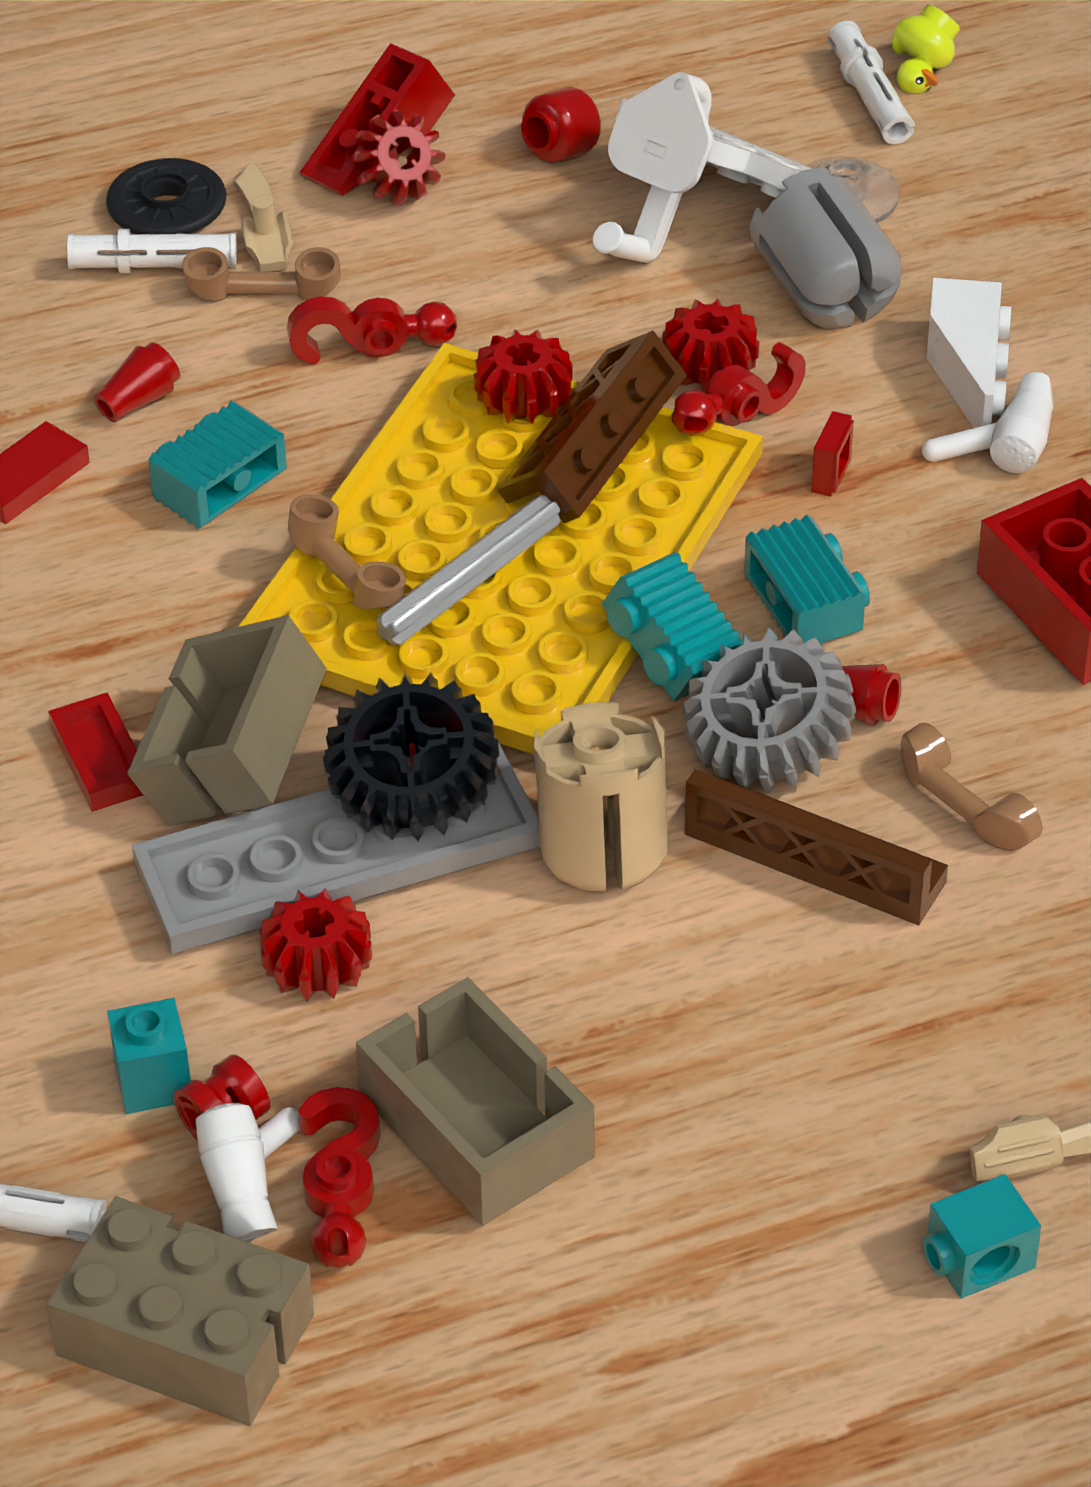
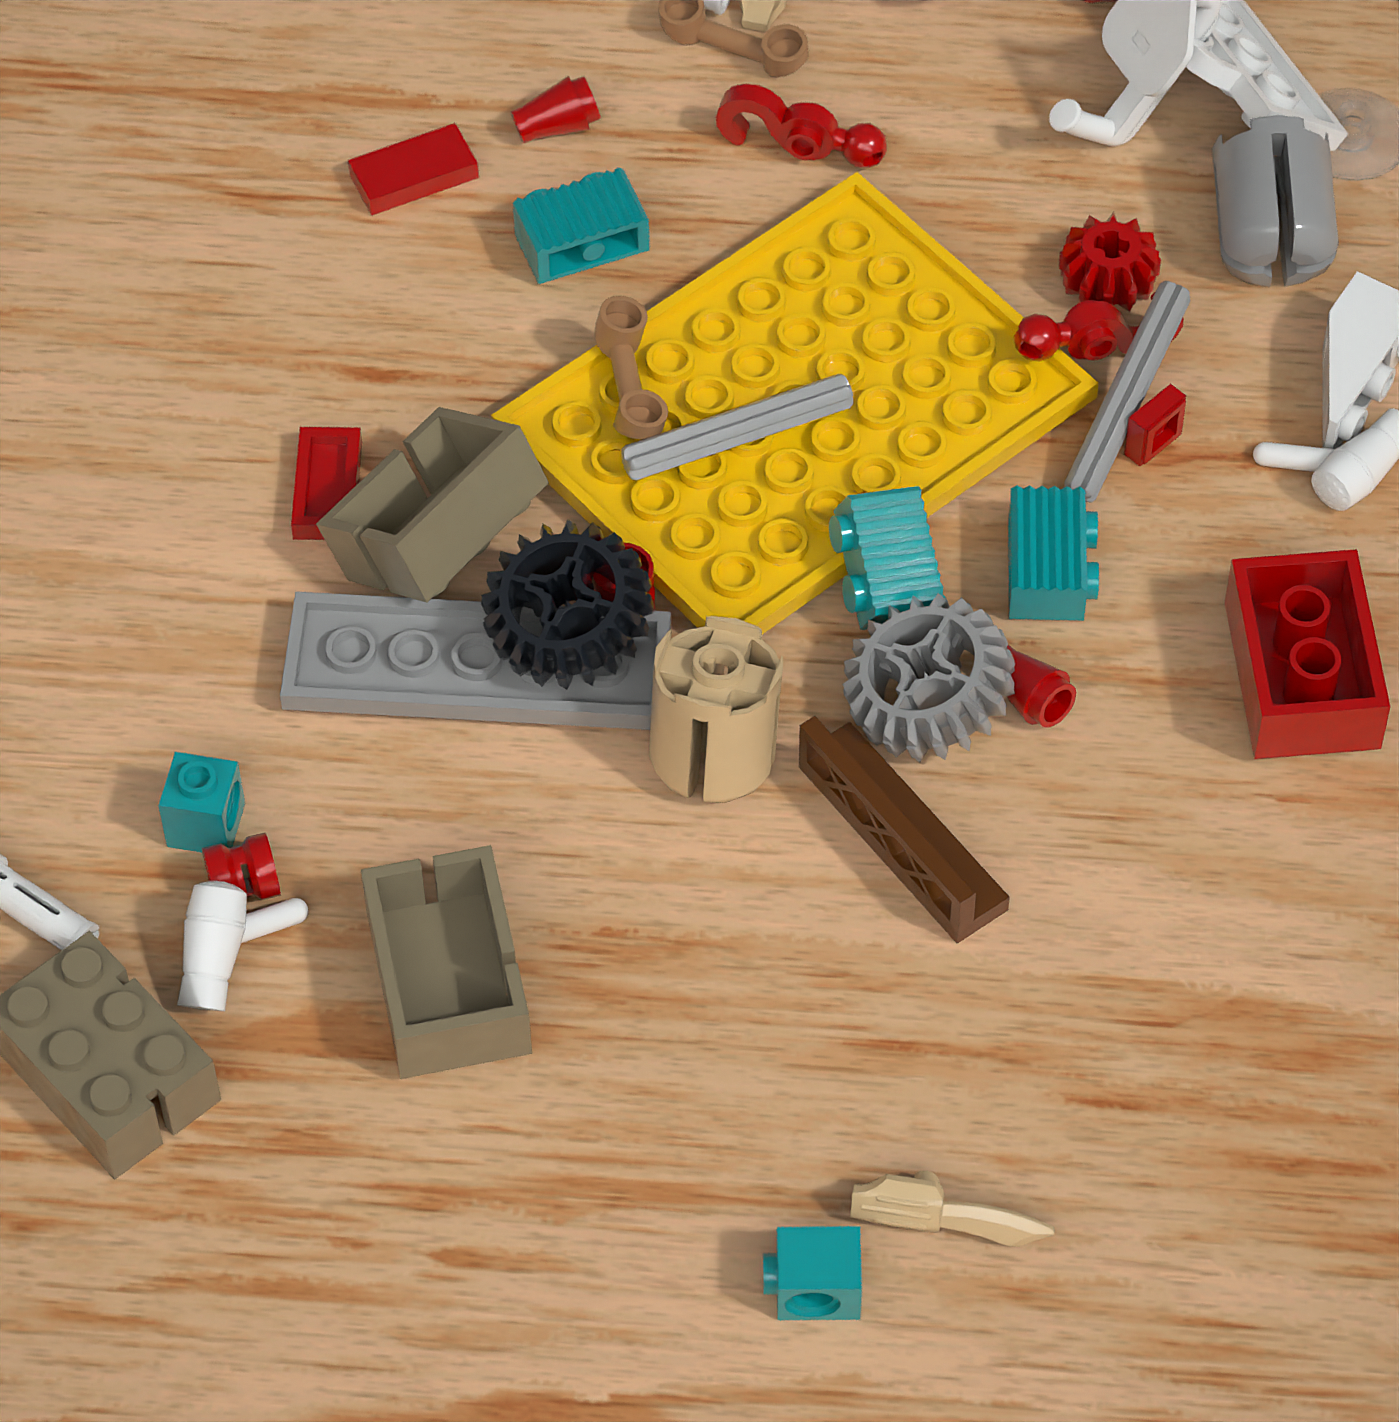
camera: 25 degrees right, 10 degrees up
red gear [259,887,372,1002] -> none
red piece [298,1087,380,1268] -> none
red gear [474,329,573,424] -> none
reddish brown fence [497,330,687,523] -> none
medium nougat bar [901,723,1043,850] -> none
none -> light grey axle [1064,281,1190,503]

